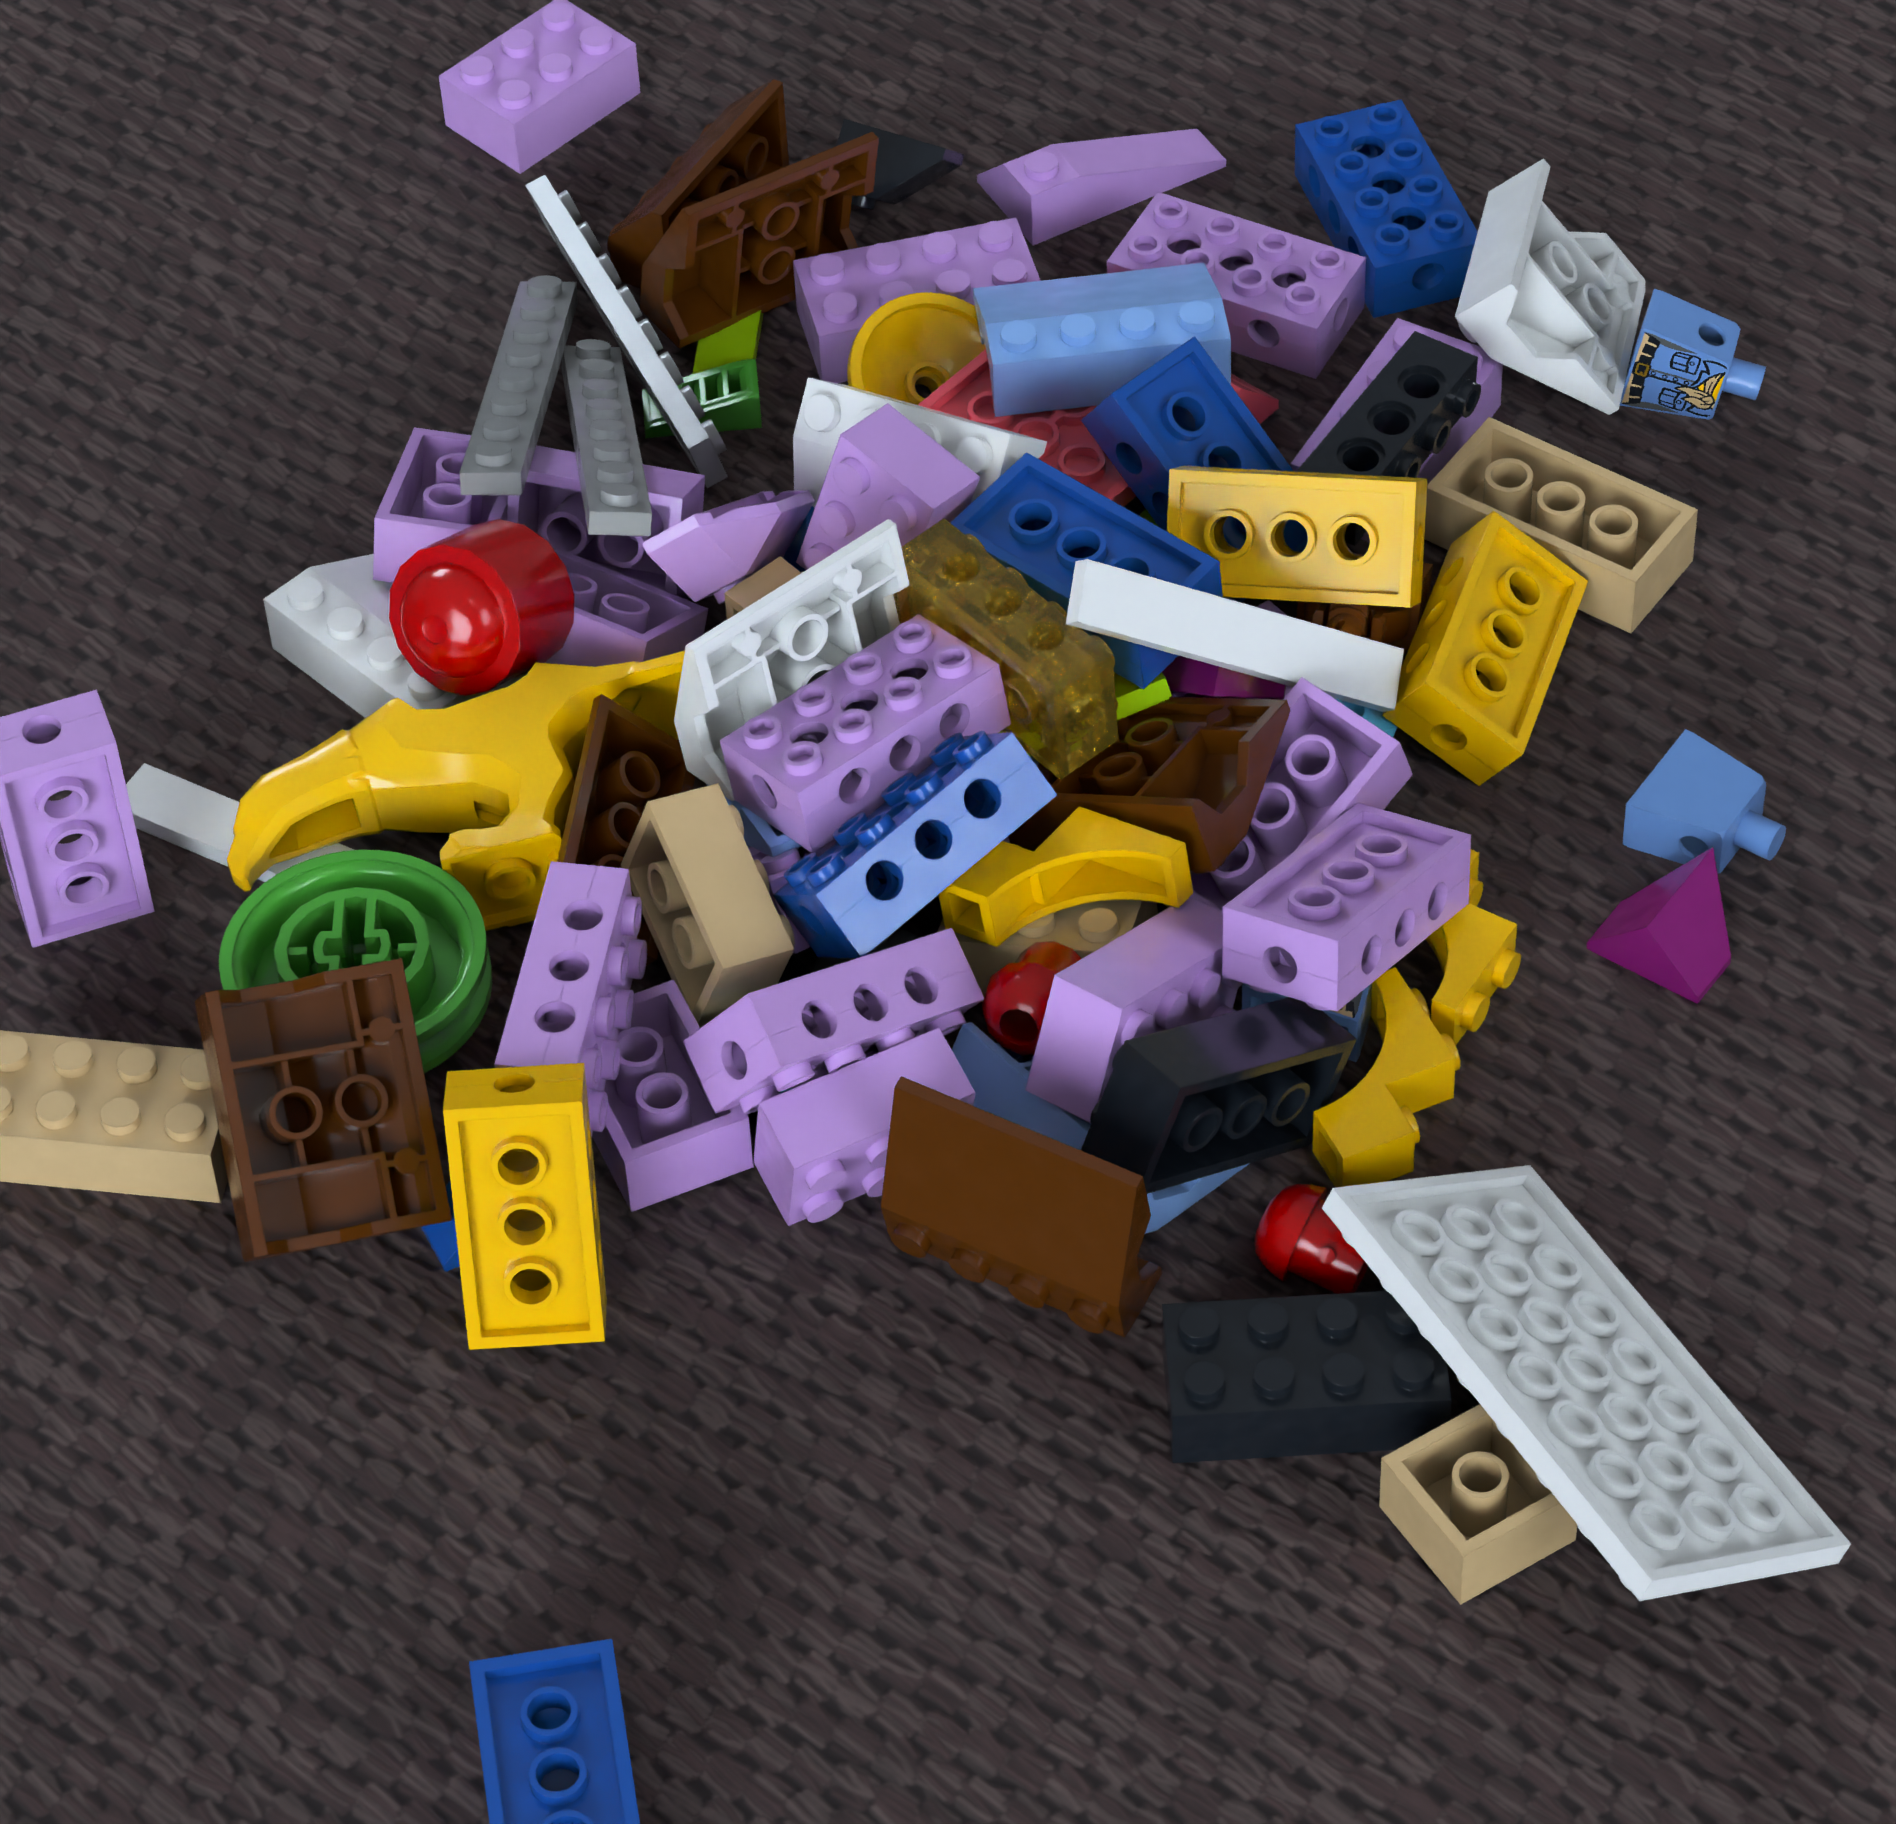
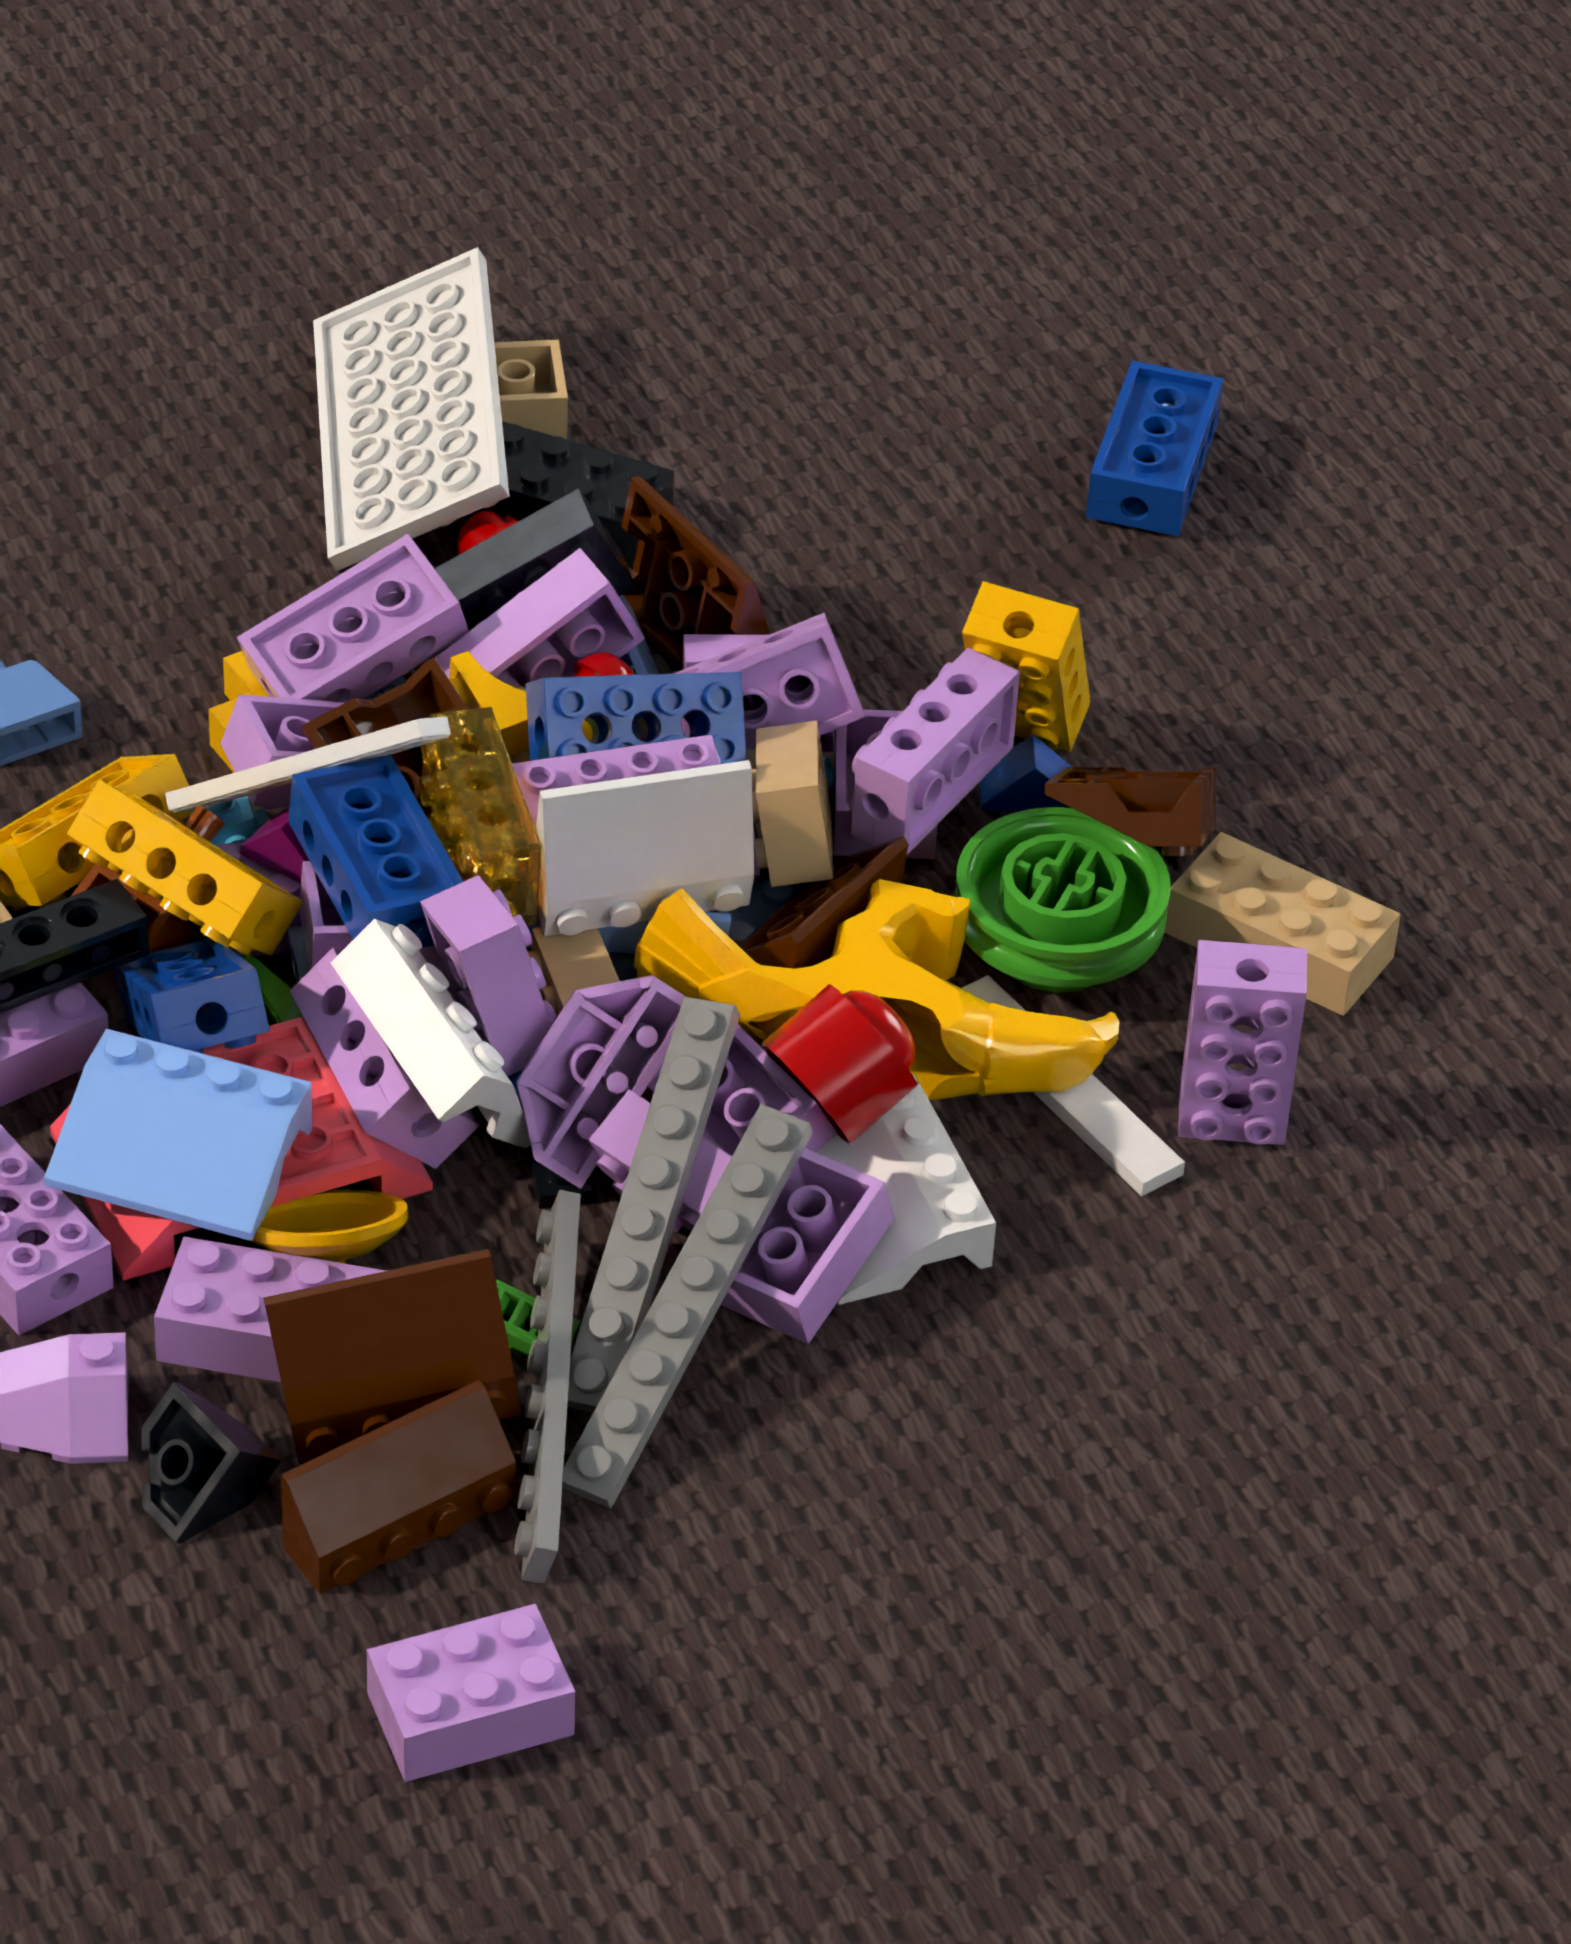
camera: 160 degrees left, 5 degrees down
magenta slope [1586,847,1731,1004] -> none

